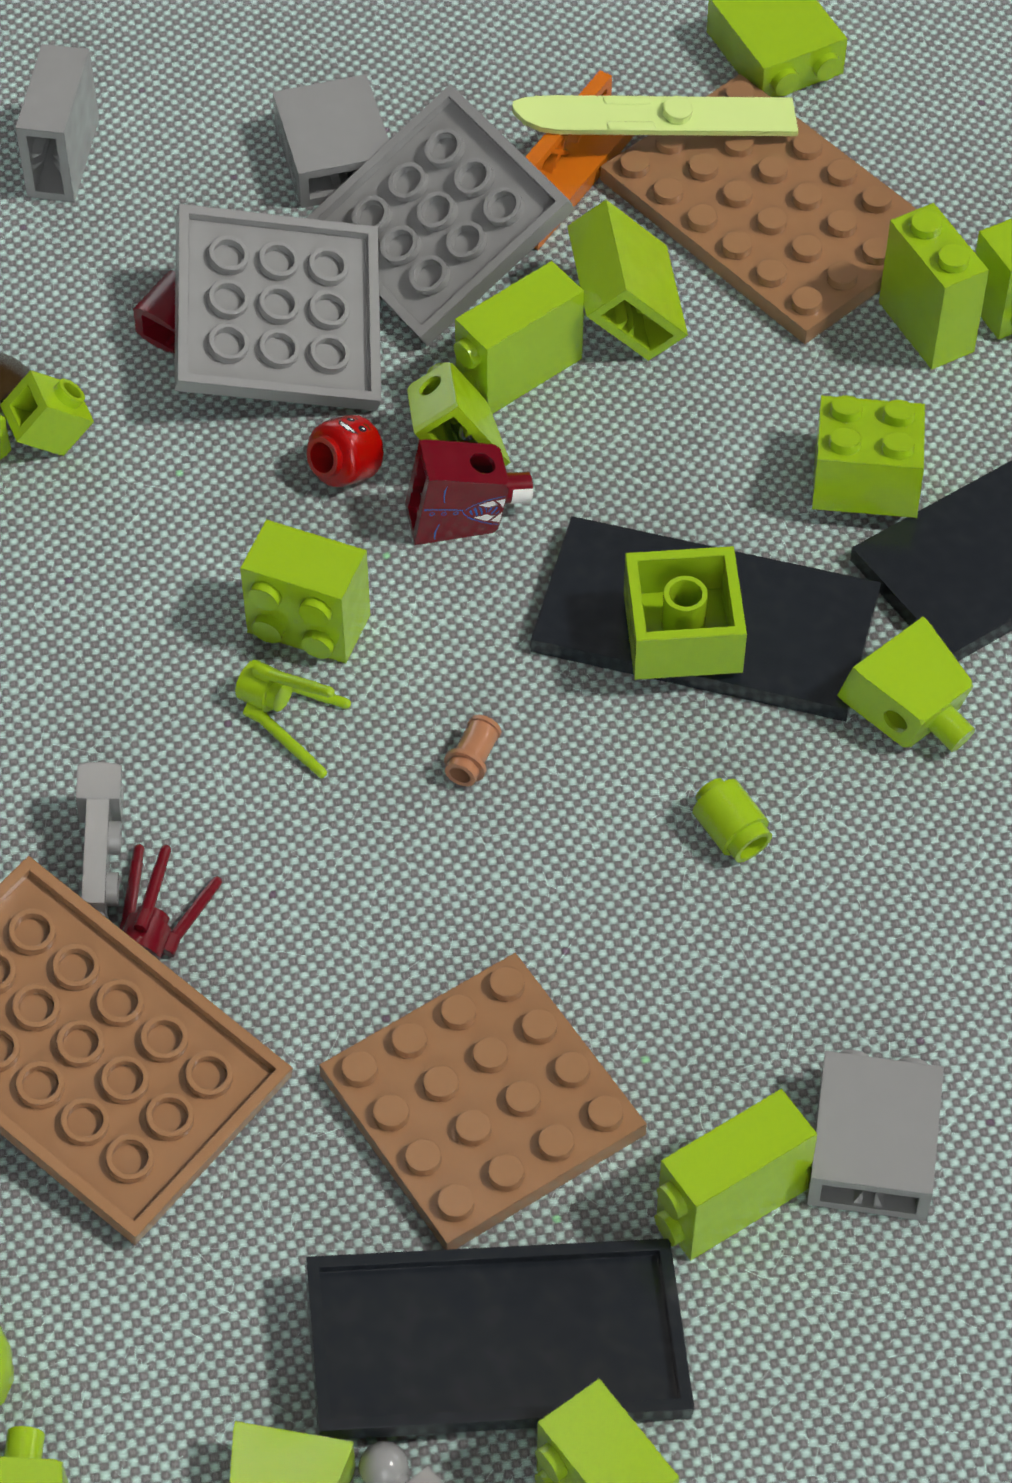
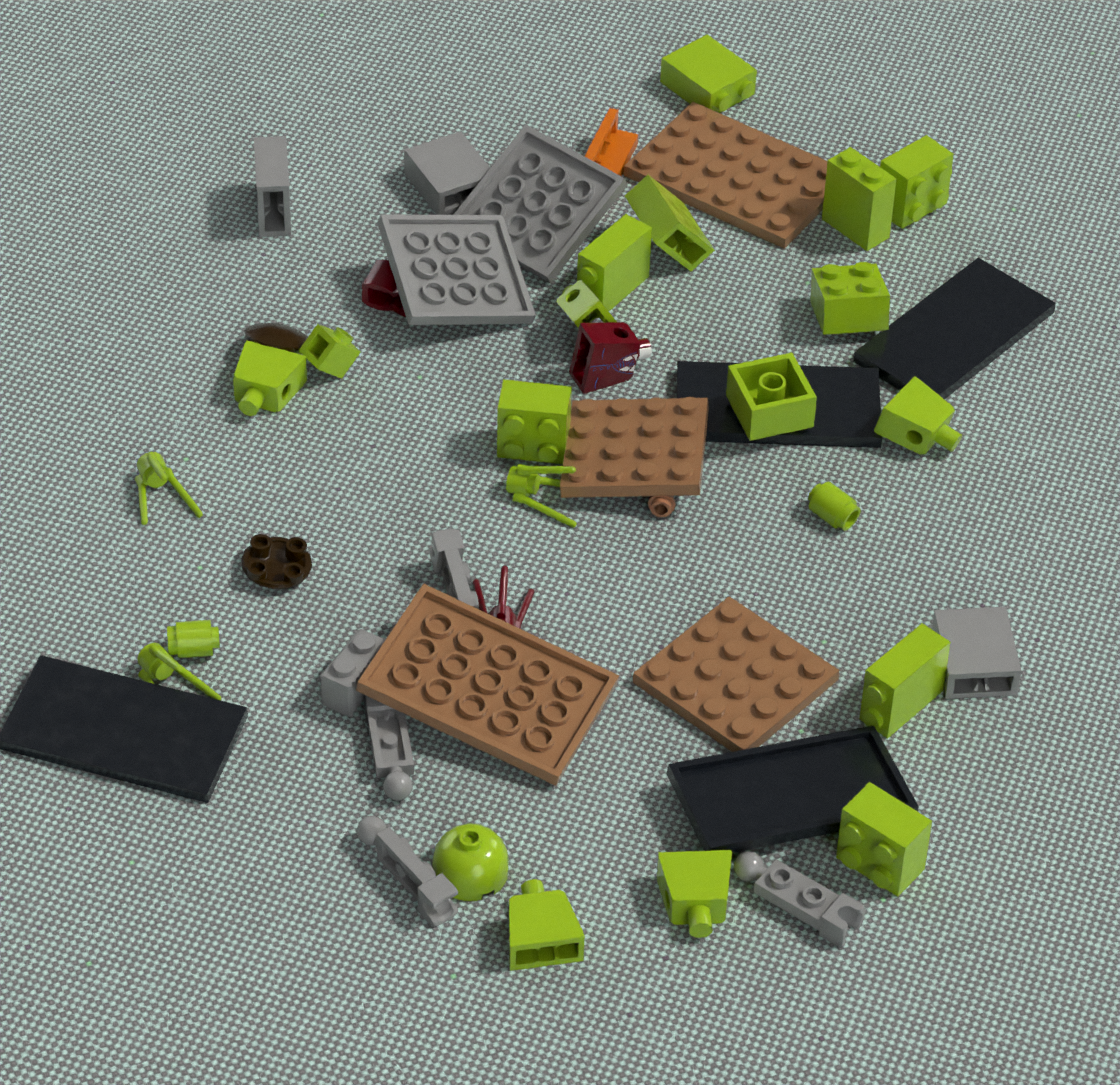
camera: 15 degrees left, 10 degrees down
red head [306,415,384,487] -> none
yellowish green piece [512,95,798,136] -> none
none -> medium nougat plate [560,397,709,498]

